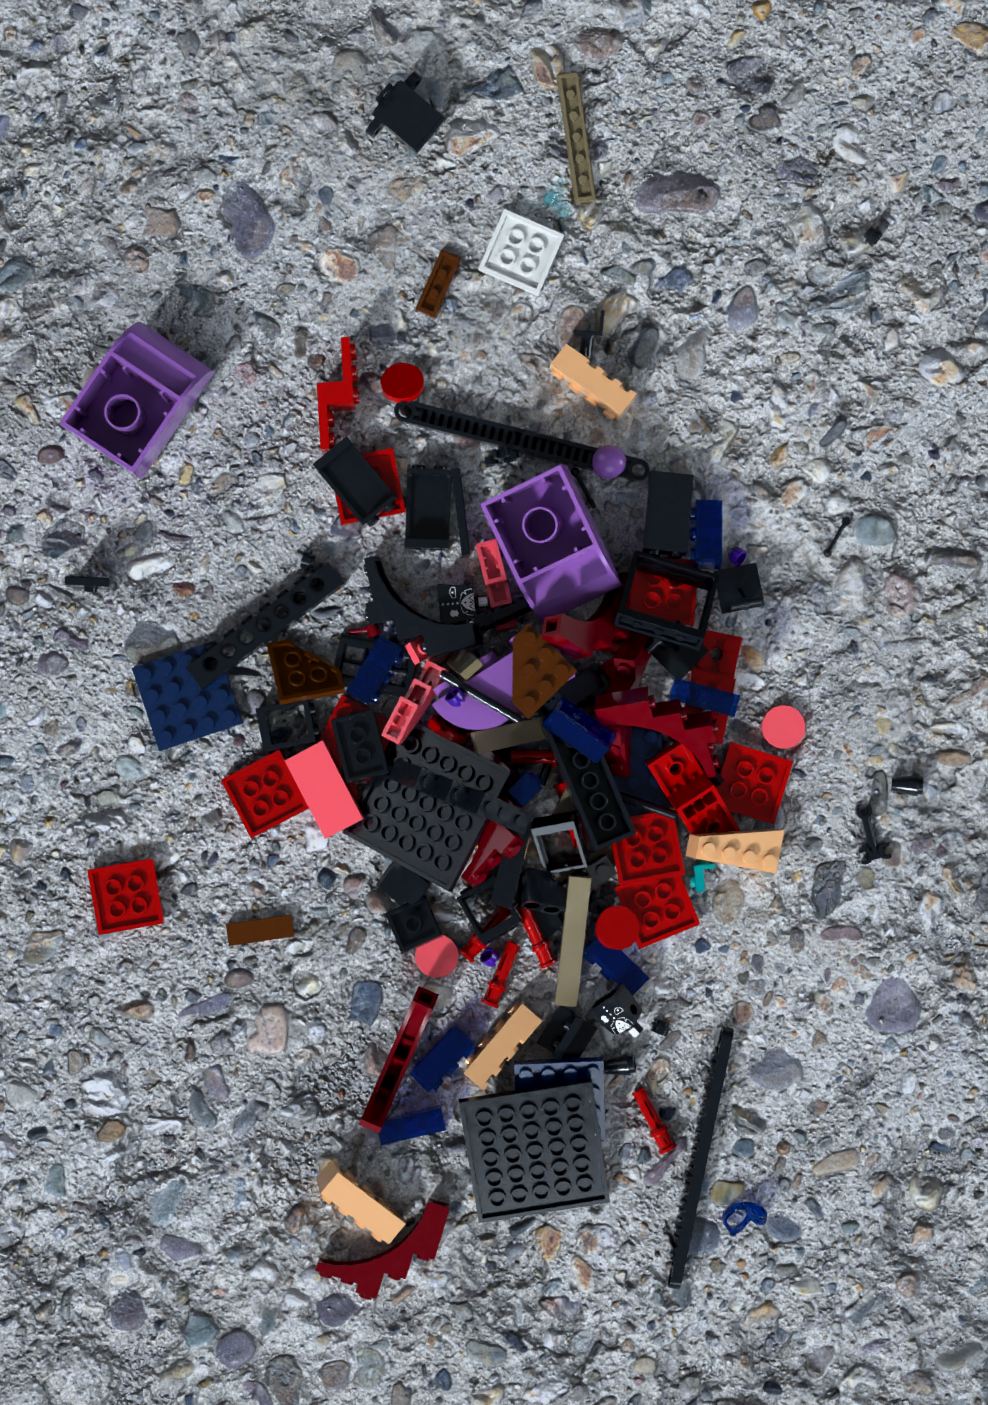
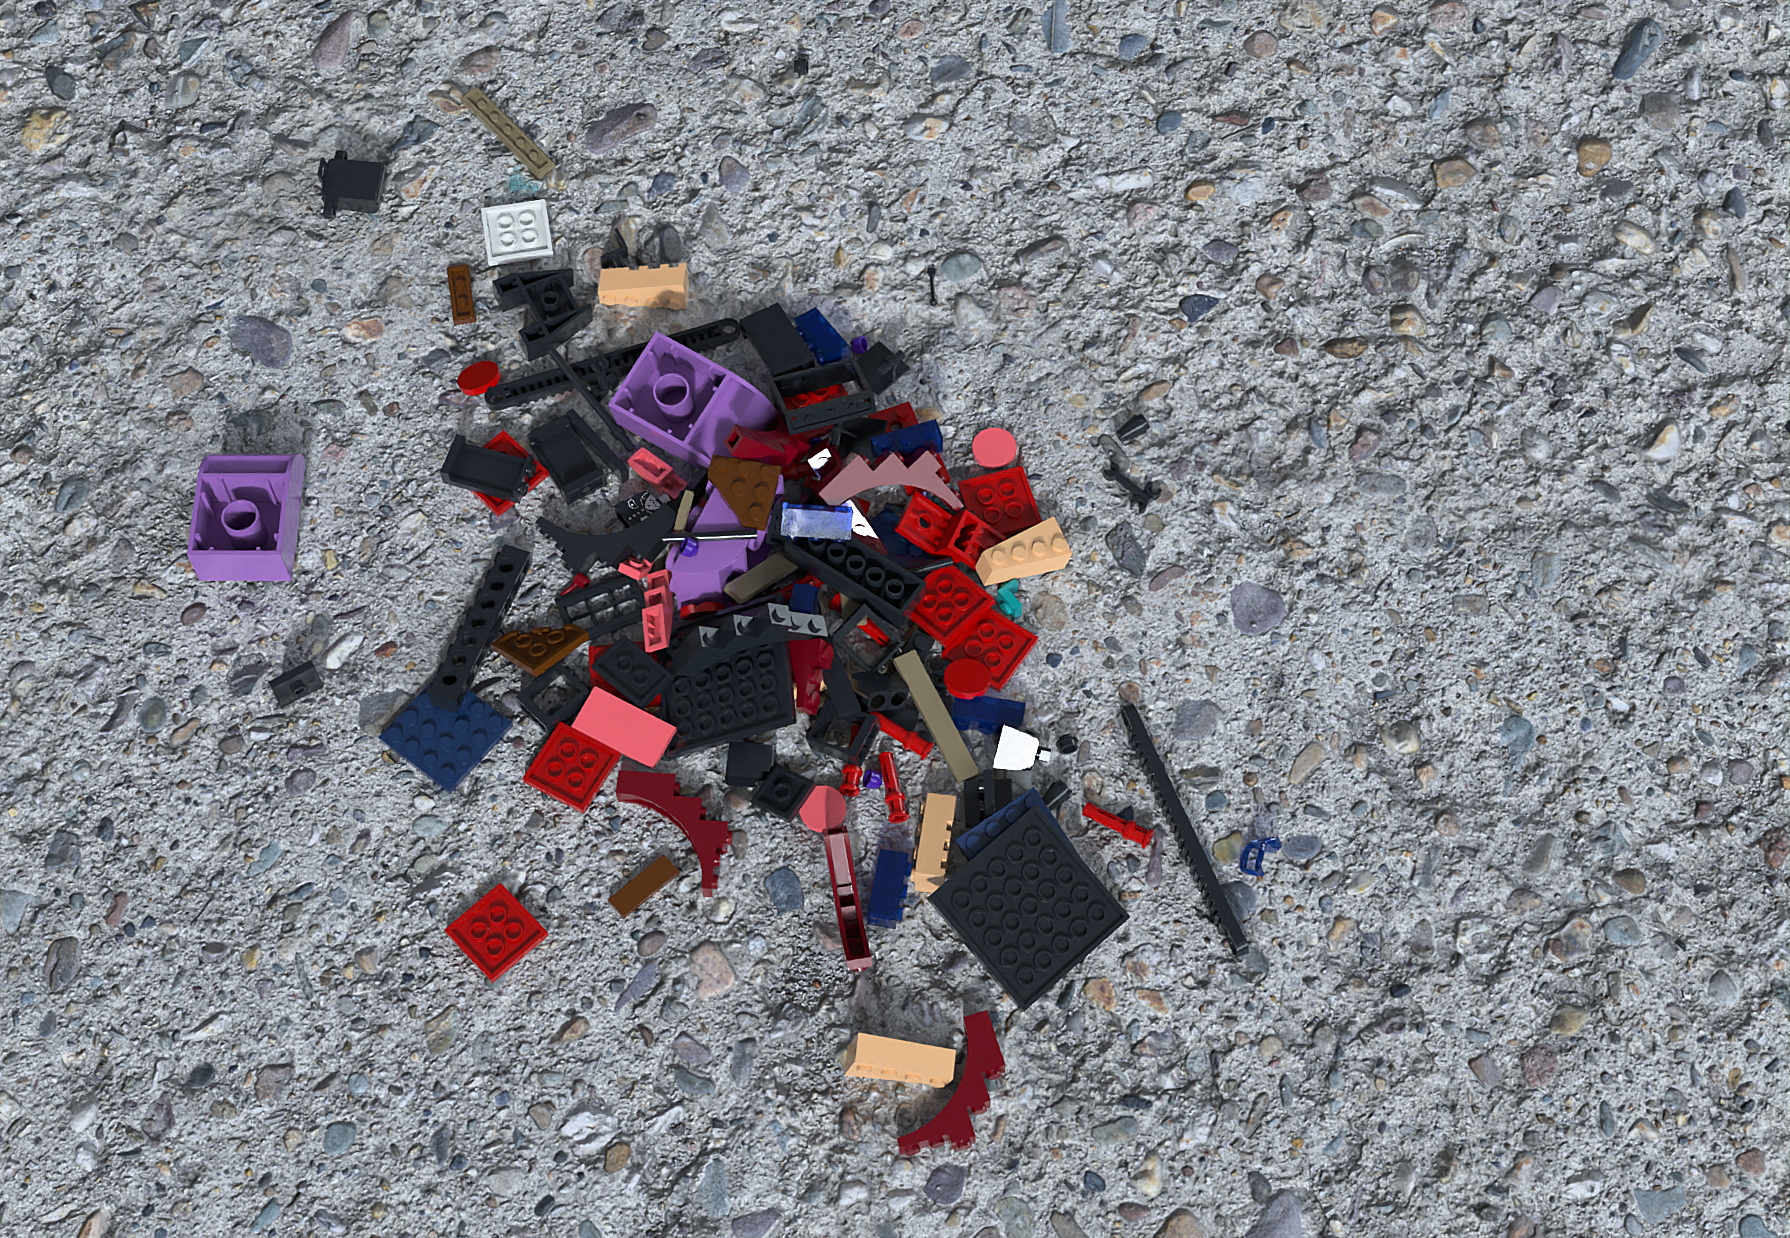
camera: 30 degrees left, 25 degrees down
black plate [300,550,316,571] -> none
red bracket [317,337,360,455] -> none
clear blue brick [346,635,405,706] -> none
clear blue brick [378,1105,447,1146] -> none
medium lavender hair [591,445,627,479] -> none
none -> black wedge [492,268,593,362]
none -> black bar [548,347,635,452]
none -> dark red arch [616,770,733,898]

